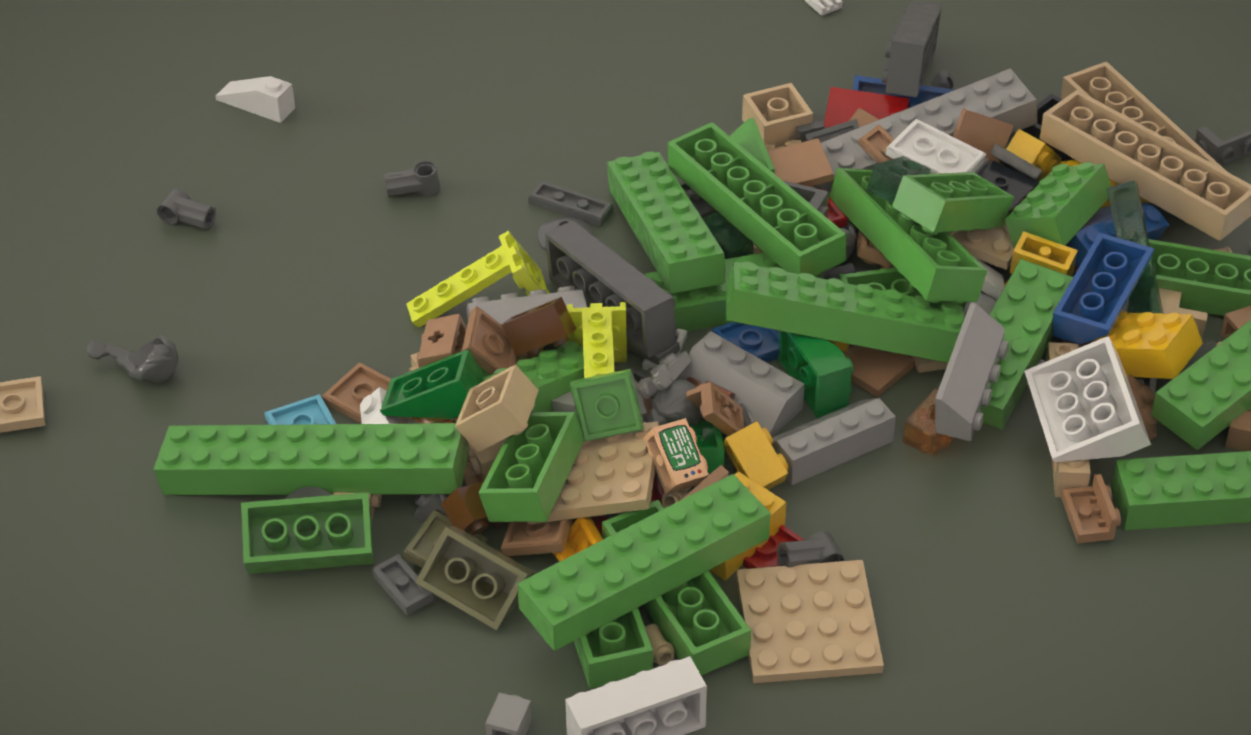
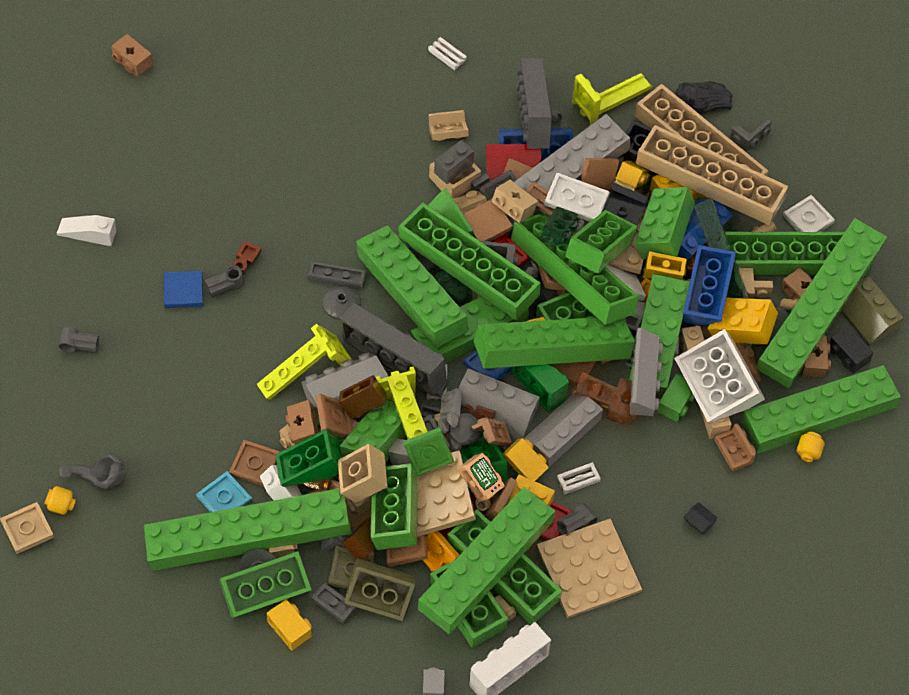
camera: 20 degrees left, 15 degrees up
none -> yellow head [44,486,76,515]
none -> blue tile [164,271,203,308]
none -> copper plate [232,241,262,274]
none -> yellow brick [266,599,312,651]
none -> tan bracket [429,110,468,141]
none -> dark grey brick [434,140,474,184]
none -> tan brick [491,180,538,223]
none -> white tile [556,462,601,495]
none -> neon yellow bracket [572,73,652,125]
none -> clear orange brick [572,372,618,408]
none -> bright green brick [657,373,695,422]
none -> black hair [675,81,733,113]
none -> black piece [684,502,717,535]
none -> yellow head [796,432,825,462]

